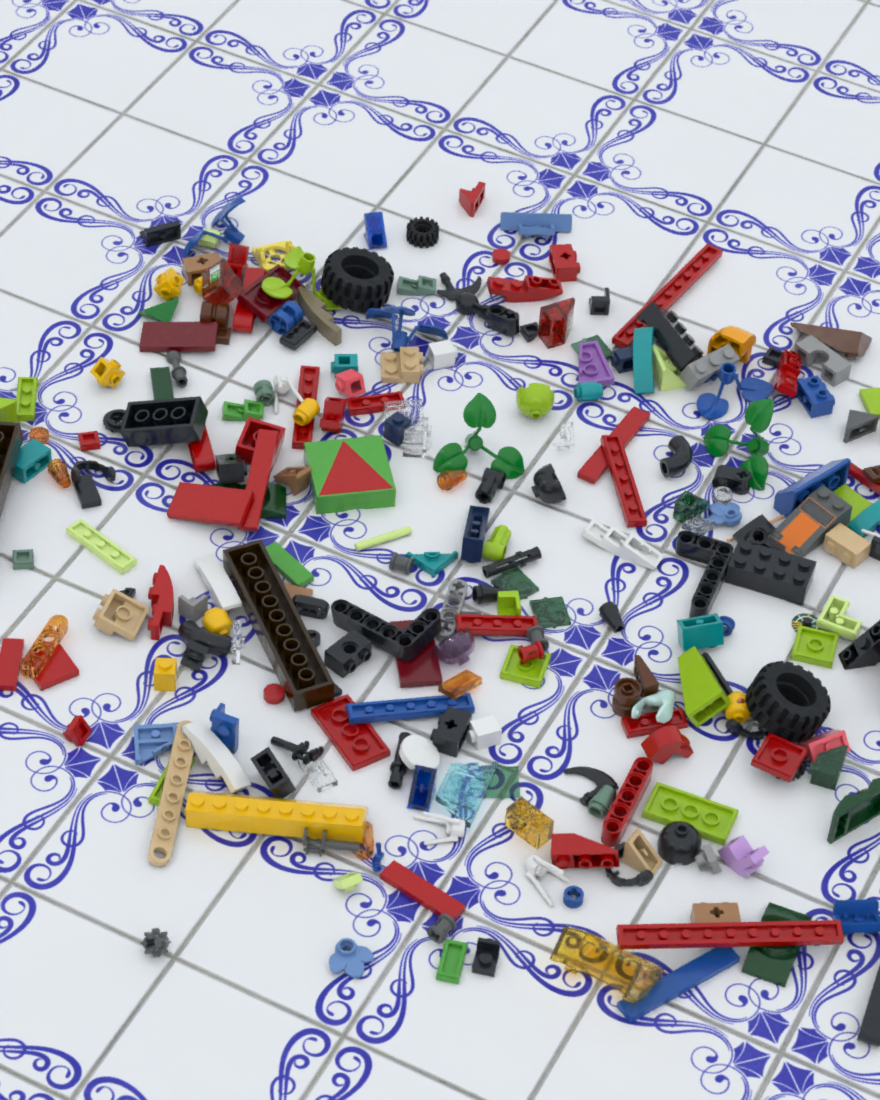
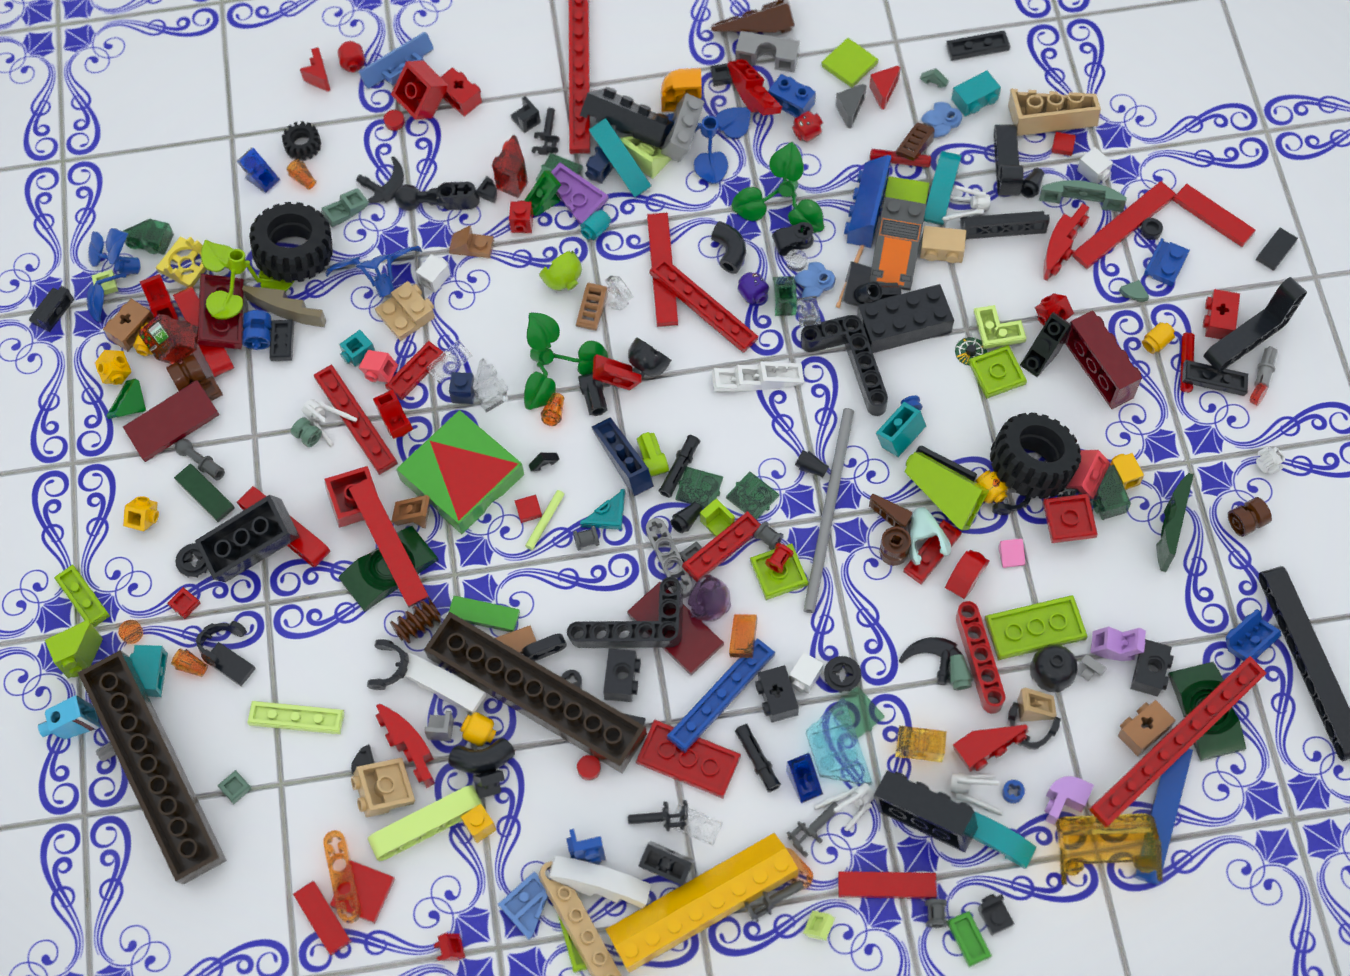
camera: 30 degrees left, 20 degrees up
red tile [167,482,254,527] -> none
black brick [215,453,248,484] -> none
bright green slope [222,399,263,421] -> none
clear plate [232,619,245,665] -> none
yellow brick [292,398,320,426] -> none
clear blue piece [372,842,384,872] -> none
white tile [399,735,440,774] -> none
red slope [487,275,563,303] -> none
none -> clear green slope [123,219,174,255]
none -> clear orange cone [286,159,316,190]
none -> red head [337,41,365,72]
none -> black piece [367,639,409,690]
none -> yellowish green beam [368,785,484,861]
none -> reddish brown piece [390,597,442,644]
none -> red brick [391,60,449,120]
none -> medium nougat slope [449,226,494,258]
none -> red brick [509,200,534,233]
none -> red tile [514,495,542,523]
none -> green slope [524,171,561,216]
none -> black tile [528,452,560,471]
none -> black piece [532,108,560,155]
none -> medium nougat slope [576,283,608,331]
none -> red panel [593,355,641,391]
none -> dark purple head [737,272,769,304]
none -> dark grey piece [787,802,839,857]
none -> red head [792,111,823,142]
none -> light grey piece [803,408,854,613]
none -> black gear [824,656,861,693]
none -> black brick [874,770,978,853]
none -> teal slope [973,812,1037,869]
none -> bright pink slope [998,538,1025,568]
none -> lavender brick [1044,776,1094,825]
none -> yellow brick [1108,453,1144,492]
none -> black brick [1130,639,1174,697]

